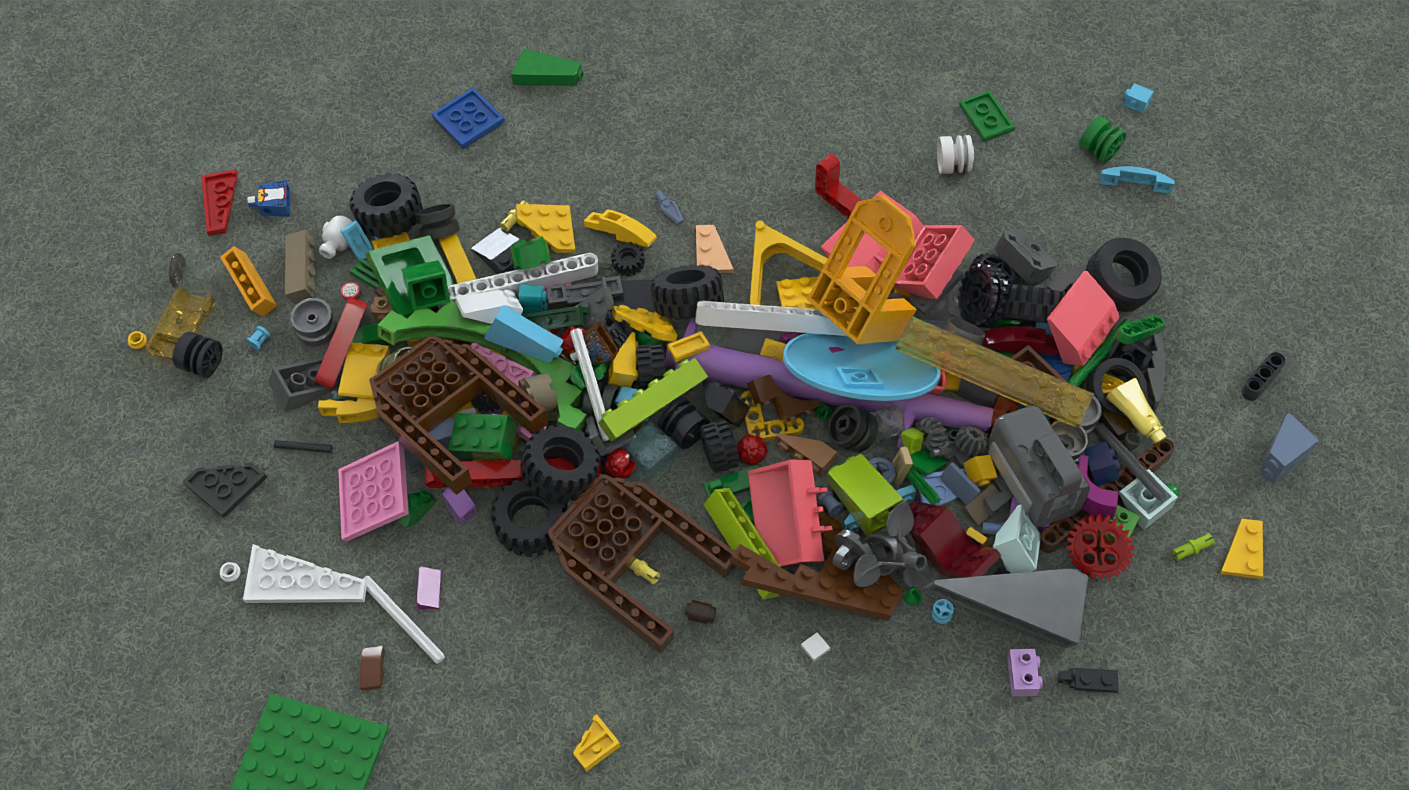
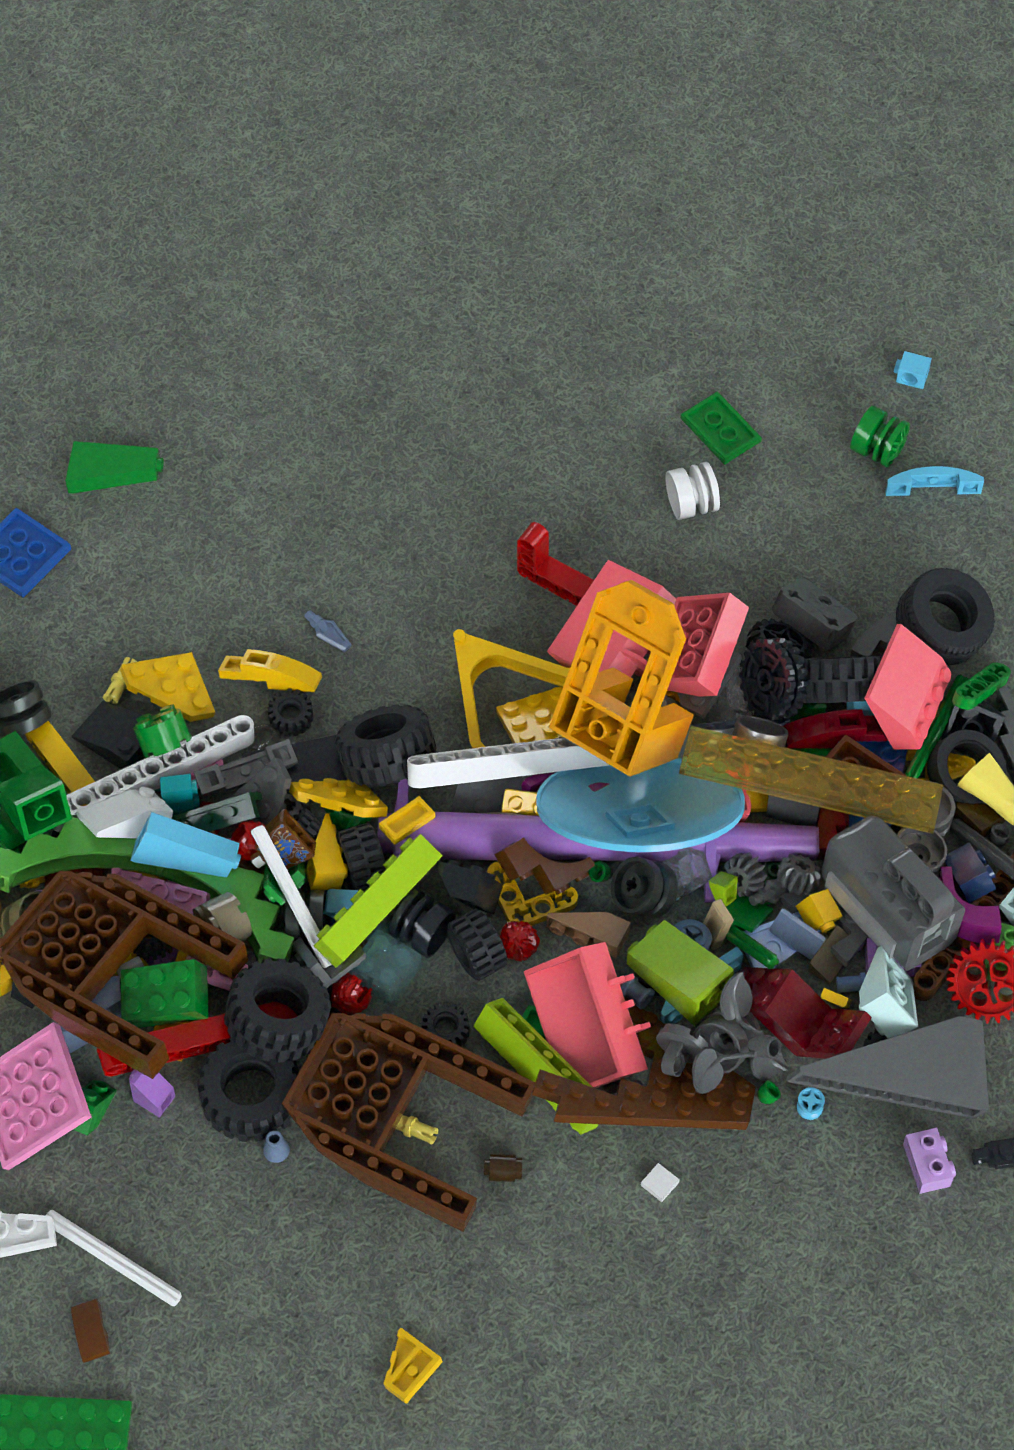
camera: 15 degrees left, 0 degrees up
slope [416,567,441,610] -> none
light nougat wing [696,225,734,273] -> none
green hinge [703,465,760,498] -> none
none -> sand blue cone [263,1131,290,1163]
none -> black tyre [422,1002,470,1047]

